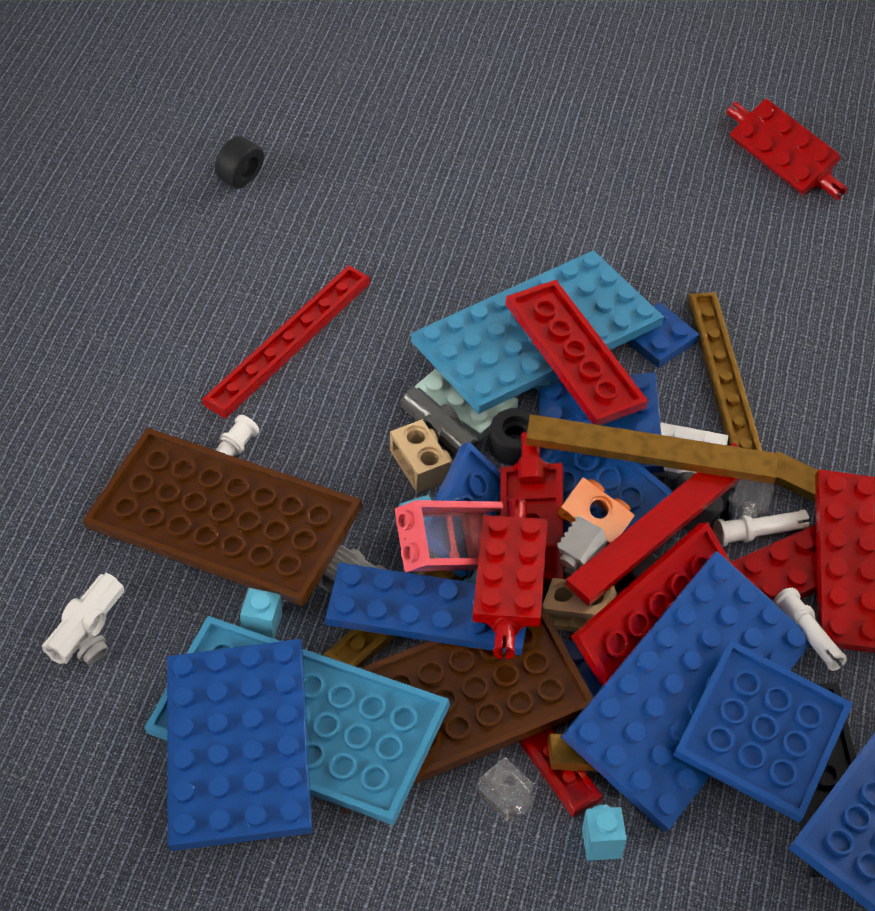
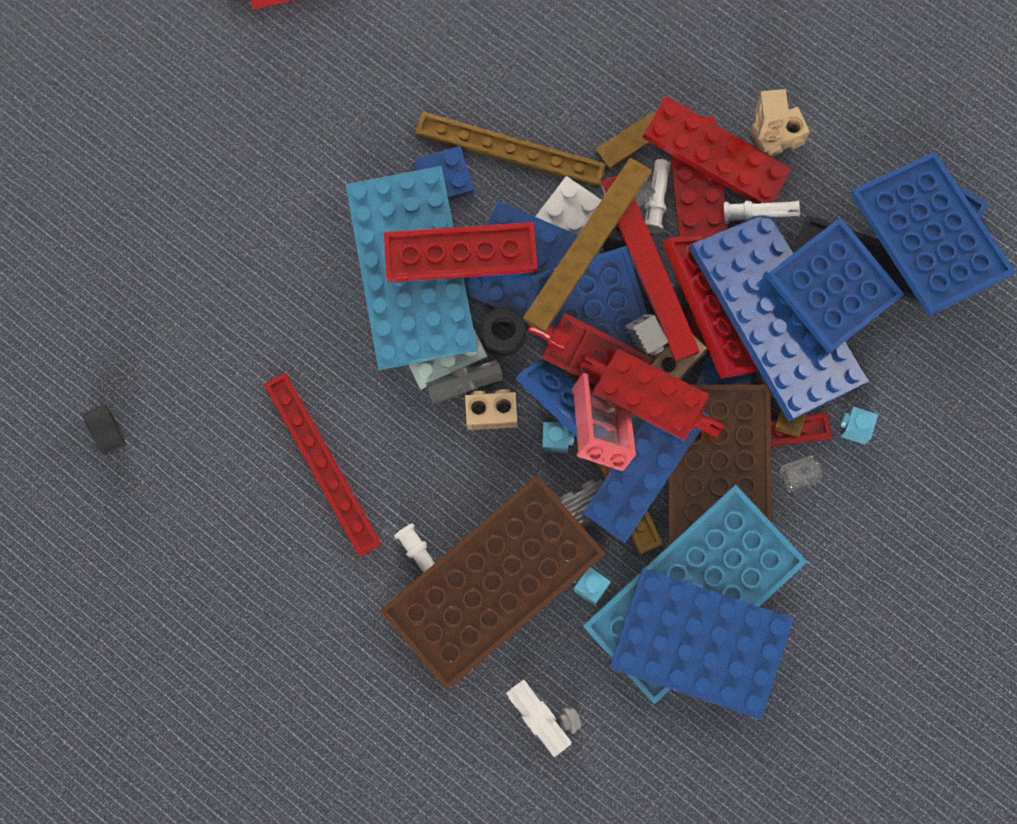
camera: 60 degrees left, 25 degrees up
orange brick [556,477,635,545] -> none

